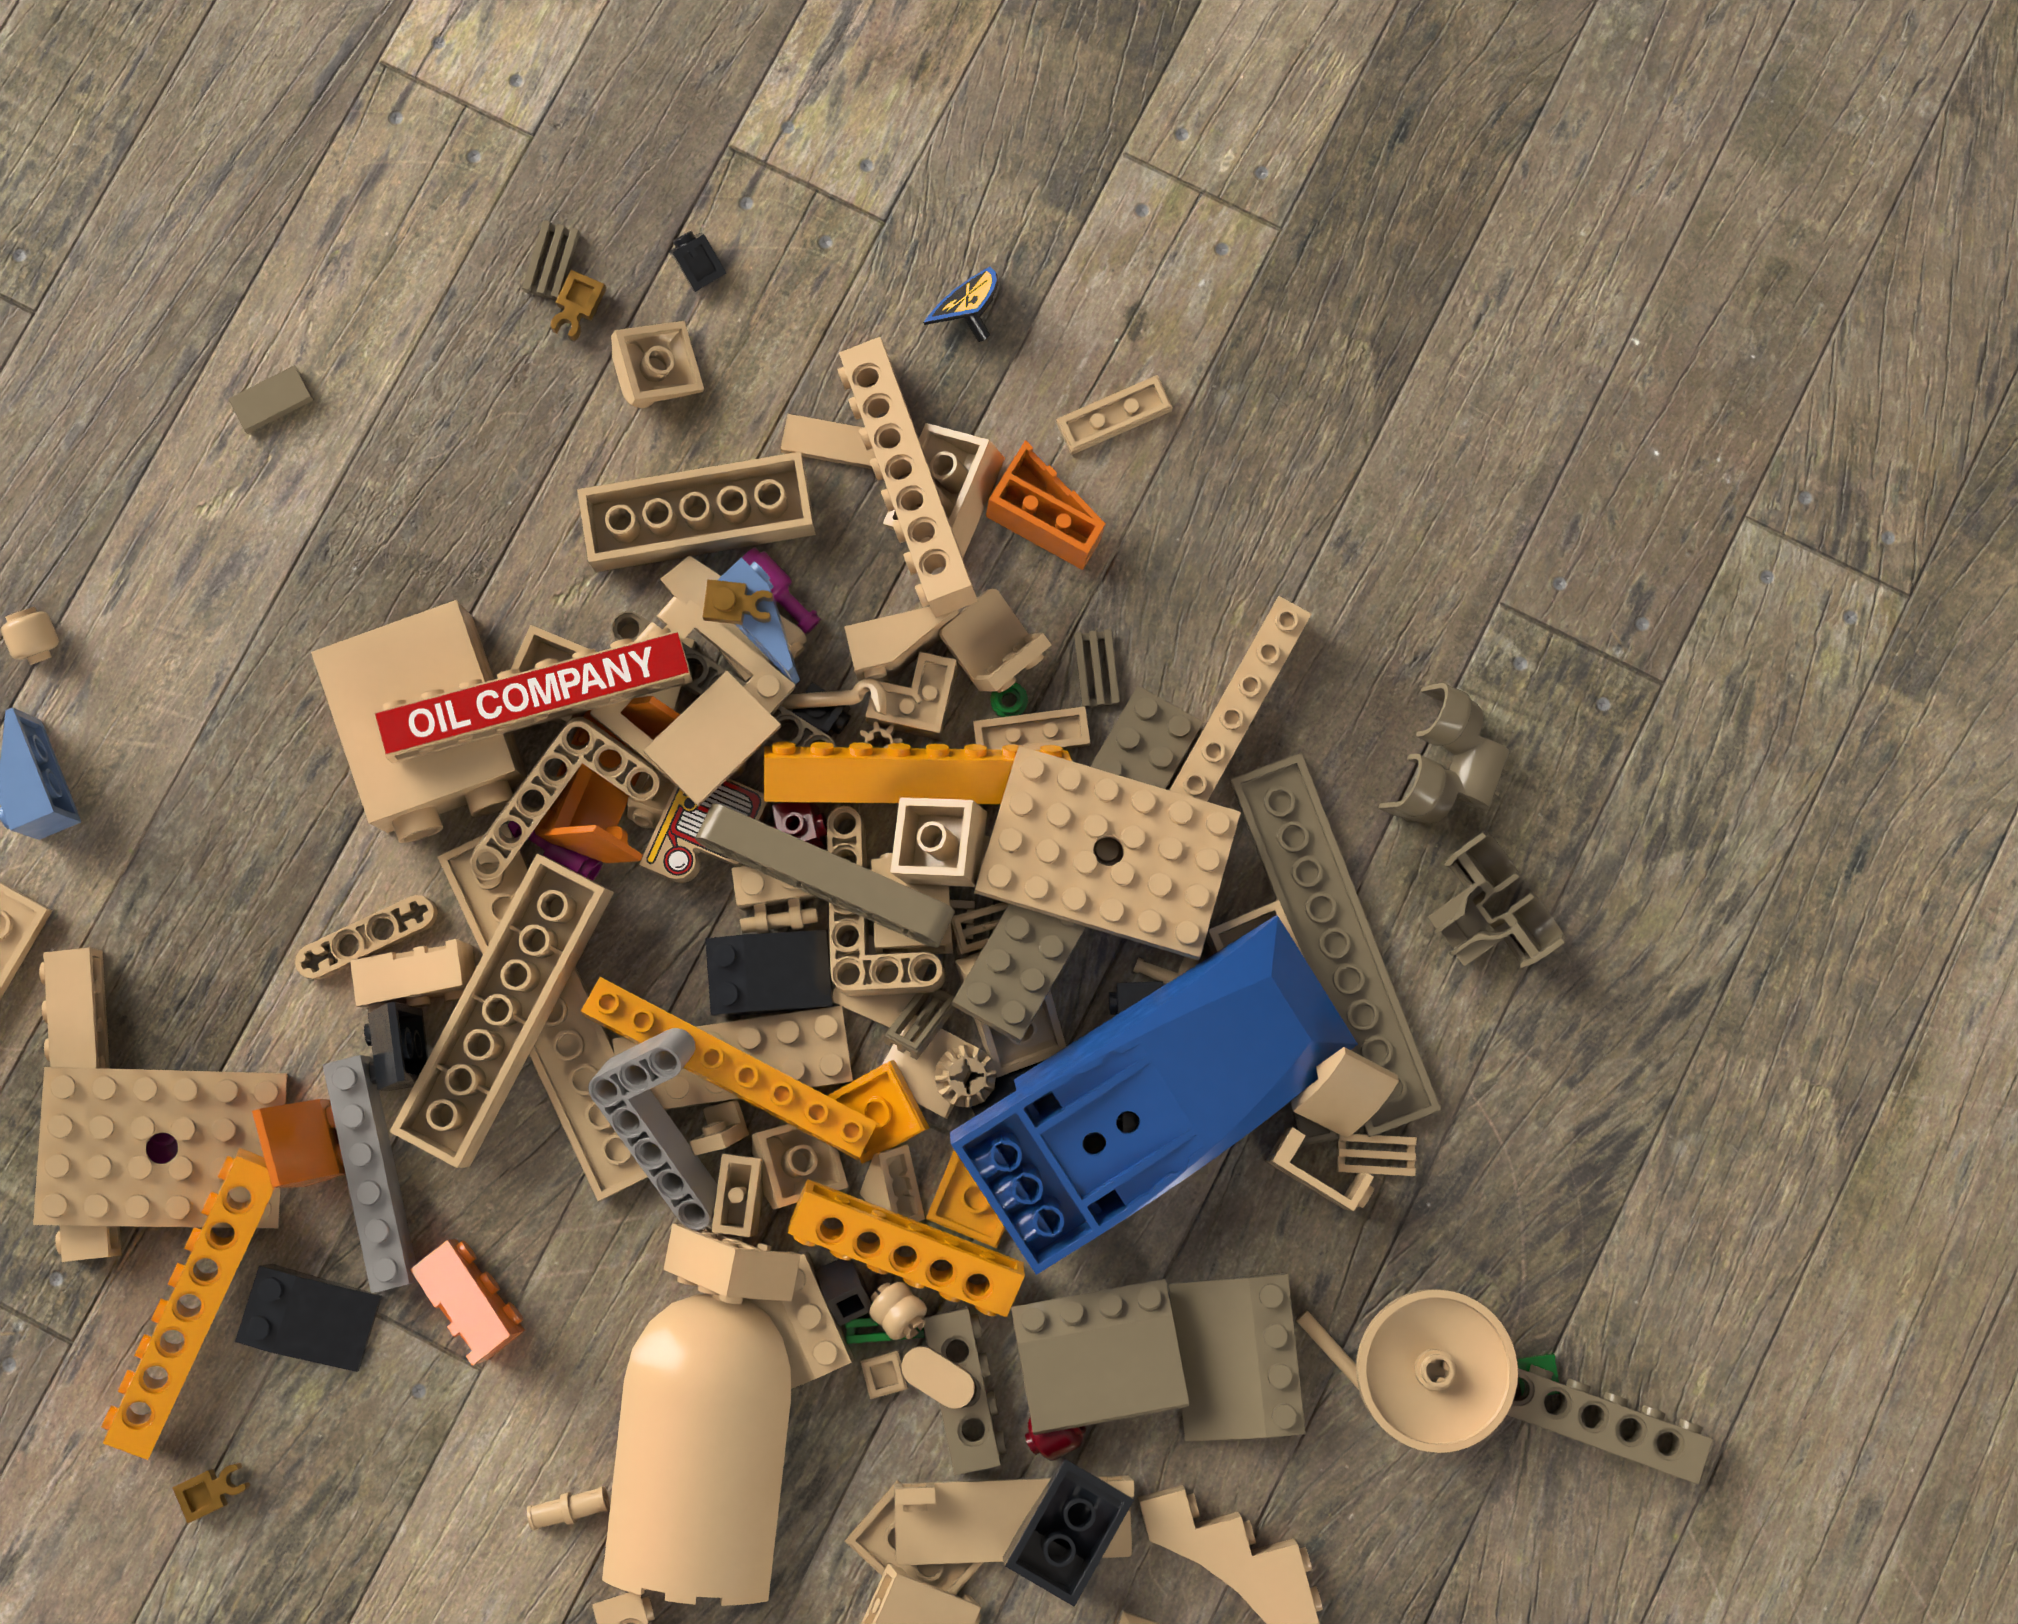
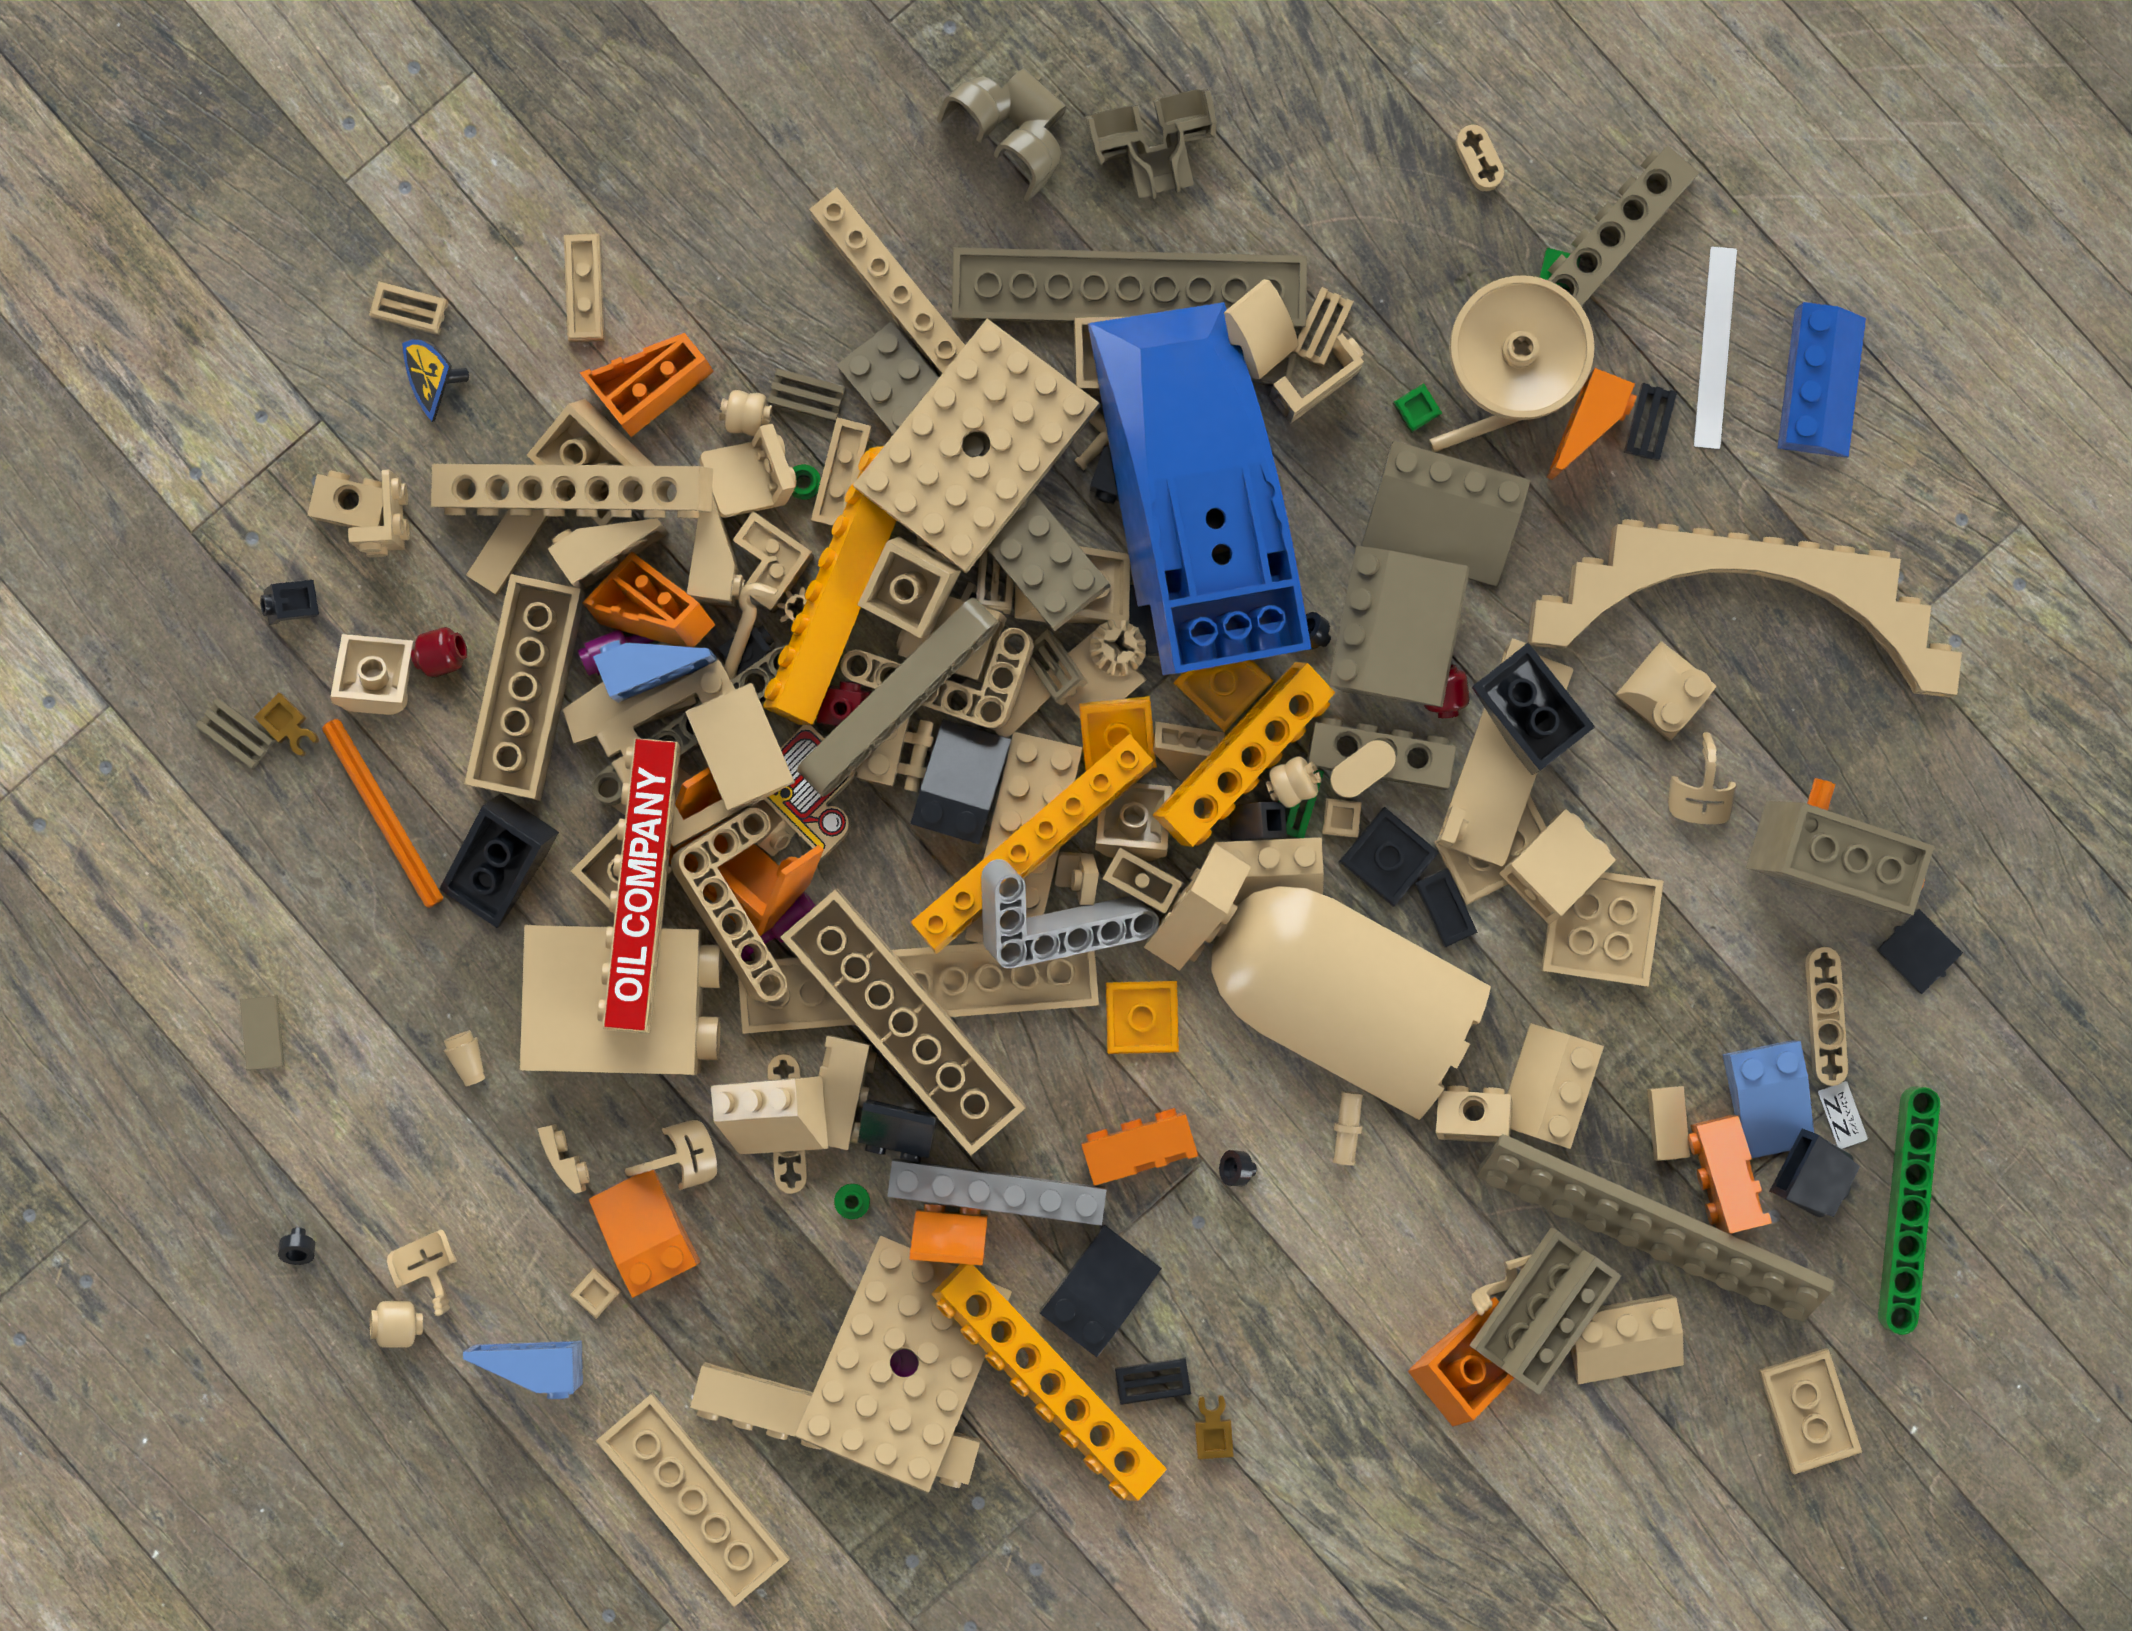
camera: 75 degrees left, 5 degrees up
pearl gold plate [702,579,774,625] -> none
none -> black tile [278,1227,316,1265]
none -> tan brick [308,471,384,528]
none -> orange axle [322,719,443,908]
none -> tan bracket [348,469,410,557]
none -> tan tile [369,281,449,335]
none -> tan helmet [387,1230,457,1316]
none -> dark red head [411,627,467,678]
none -> black slope [439,793,559,928]
none -> tan cone [444,1030,485,1086]
none -> tan slope [538,1124,590,1194]
none -> tan slope [548,518,669,591]
none -> tan tile [570,1268,621,1319]
none -> orange wedge [582,552,715,647]
none -> orange slope [588,1170,701,1298]
none -> tan helmet [625,1120,717,1190]
none -> tan slope [711,1076,828,1154]
none -> tan piece [719,390,773,436]
none -> green plate [834,1183,870,1220]
none -> light orange tile [1106,981,1179,1054]
none -> black tile [1115,1357,1191,1405]
none -> black tile [1219,1150,1257,1187]
none -> black tile [1306,612,1331,650]
none -> black tile [1338,807,1439,907]
none -> green tile [1393,383,1442,433]
none -> black tile [1414,868,1478,948]
none -> tan beam [1455,125,1504,191]
none -> orange slope [1546,368,1637,480]
none -> black tile [1624,383,1677,461]
none -> white sticker [1694,247,1737,449]

